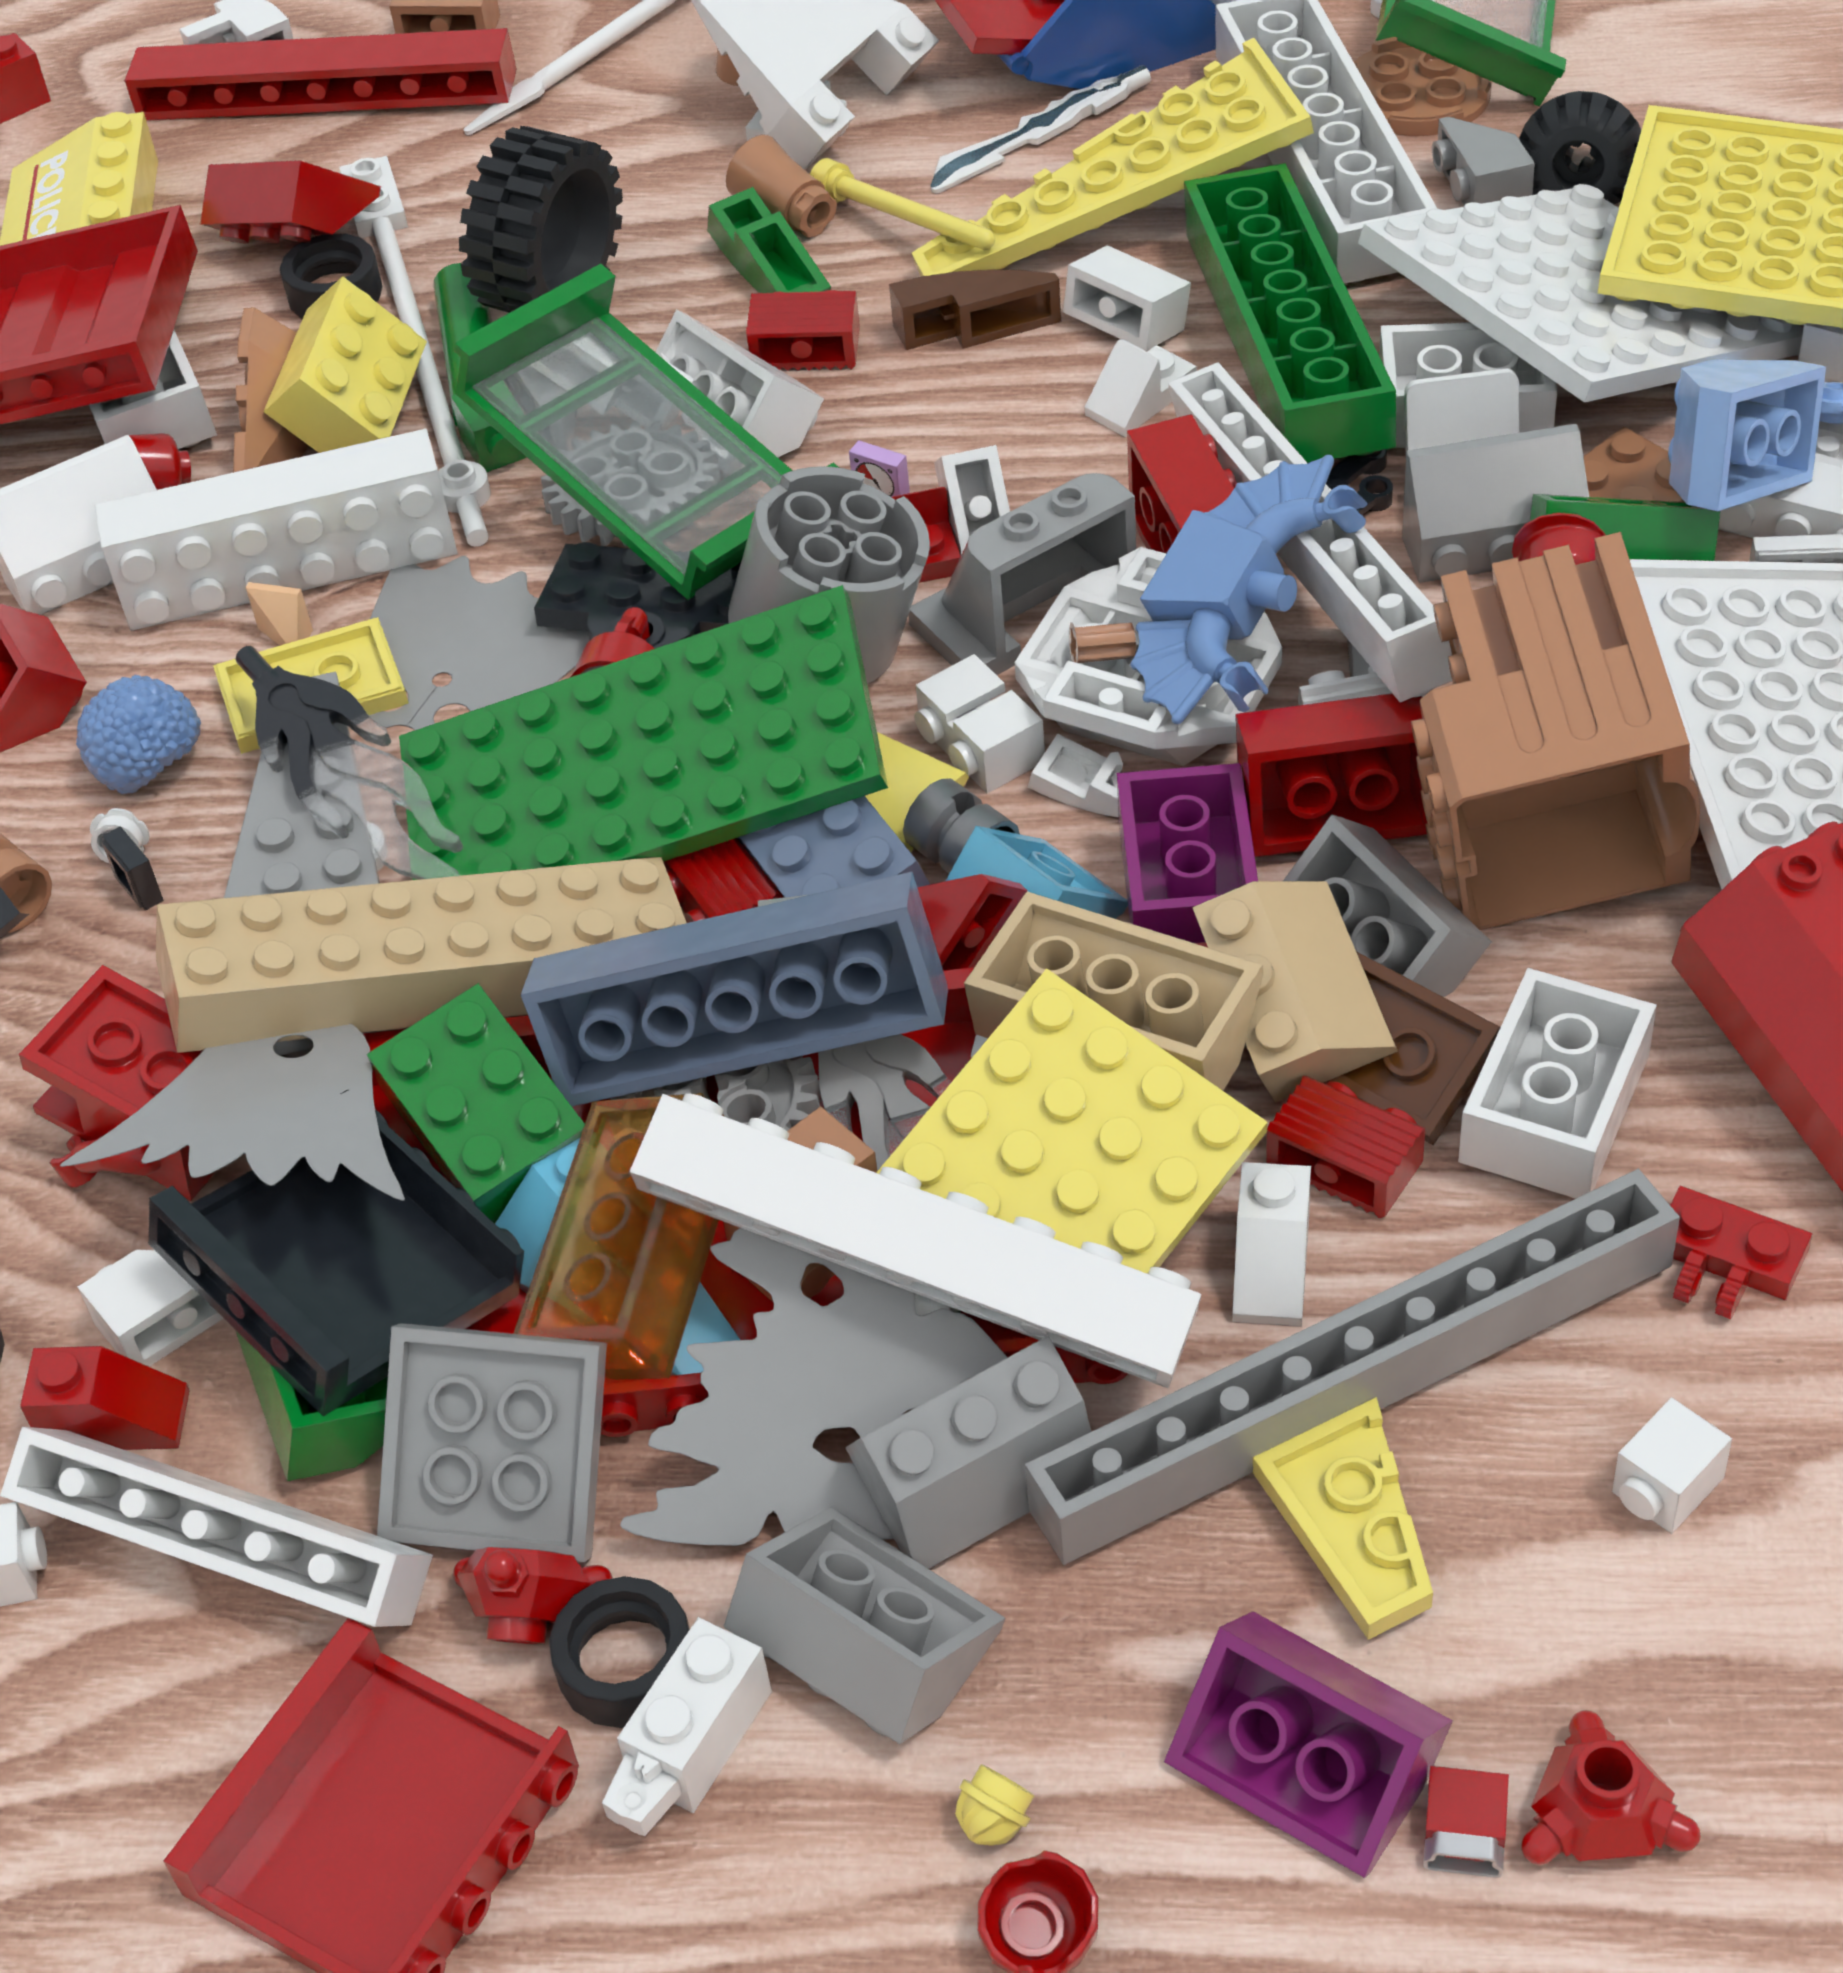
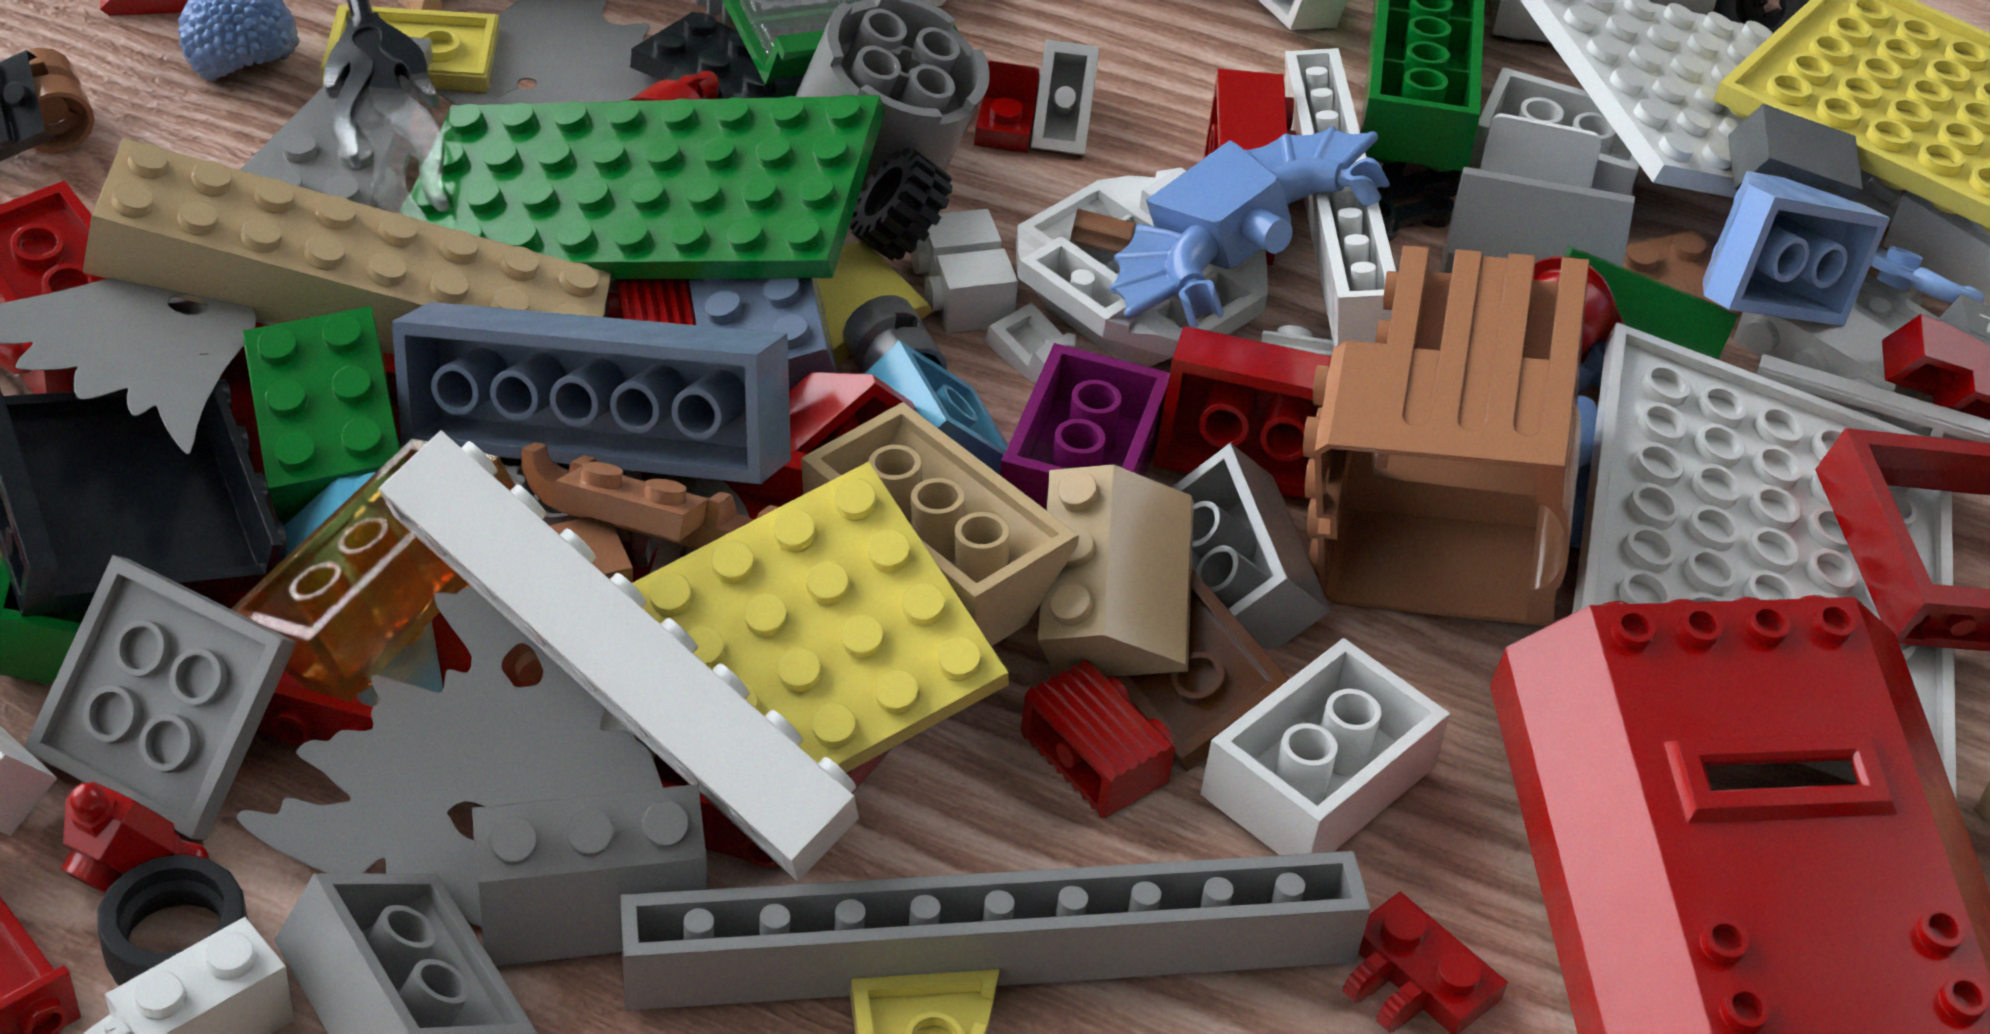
camera: 10 degrees right, 5 degrees down
white plate [90,808,149,864] -> none
black tile [101,826,164,911] -> none
lavender tile [849,440,910,497] -> none
light grey windscreen [908,473,1136,675] -> none
white slope [1085,339,1197,437] -> none
white slope [1233,1162,1311,1327] -> none
none -> nougat plate [521,442,779,549]
none -> black tyre [849,147,953,261]
none -> dark grey brick [1728,104,1863,200]

